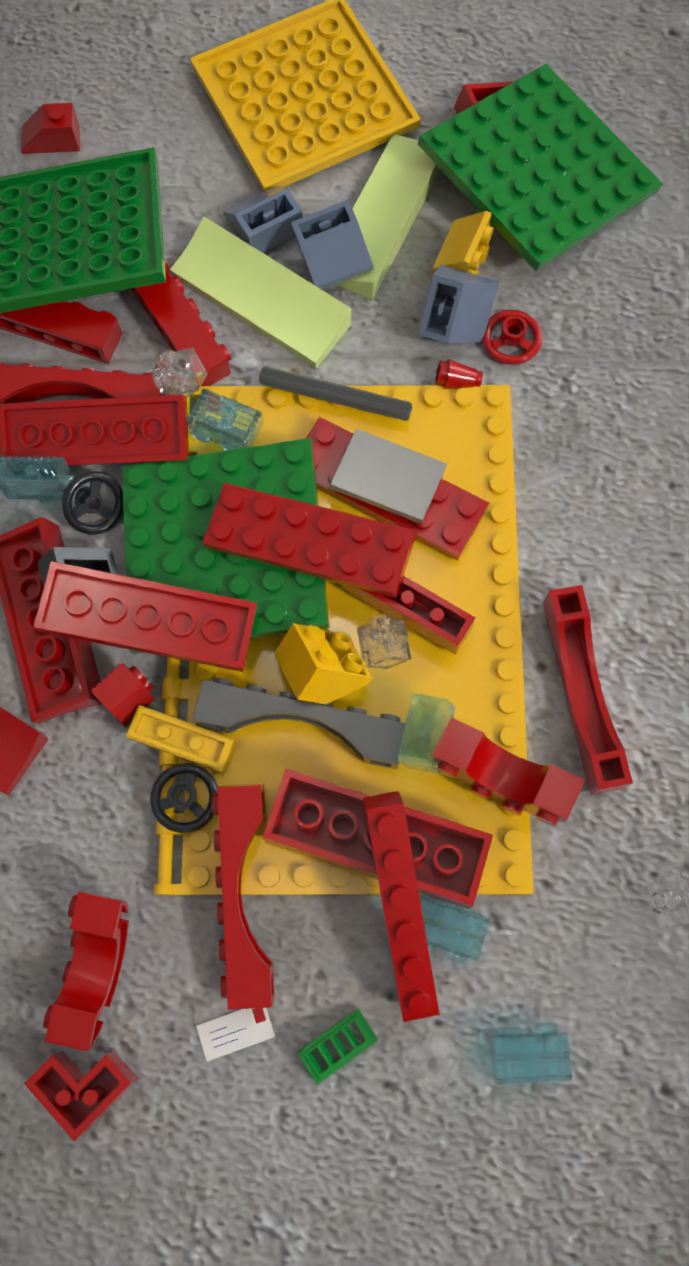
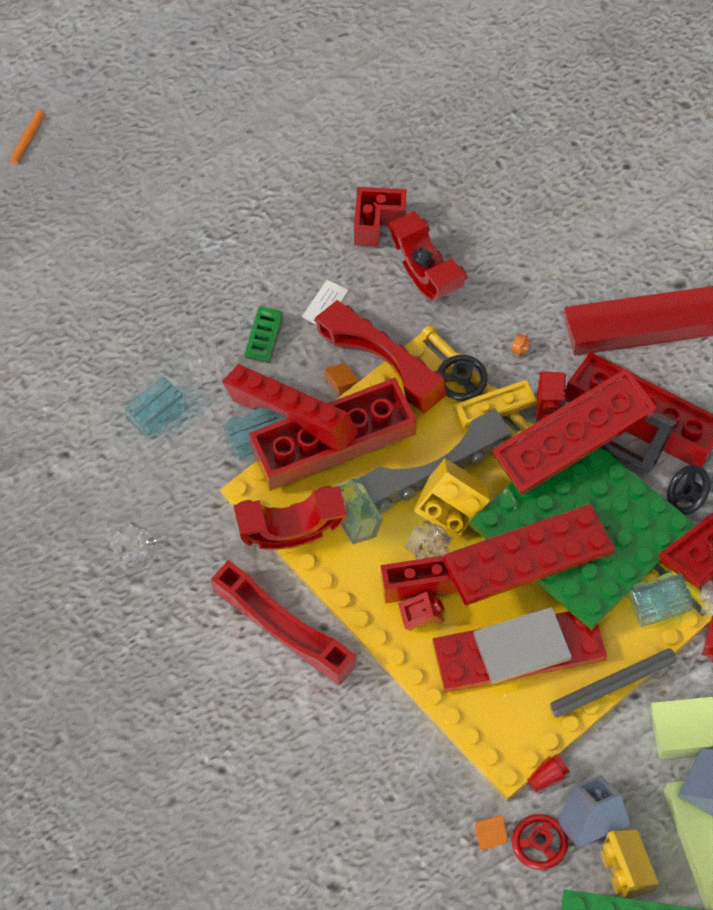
camera: 140 degrees right, 10 degrees down
none -> orange slope [324,363,359,396]
none -> red bracket [398,592,445,631]
none -> black plate [411,247,435,269]
none -> orange slope [474,815,507,850]
none -> orange plate [510,333,531,357]

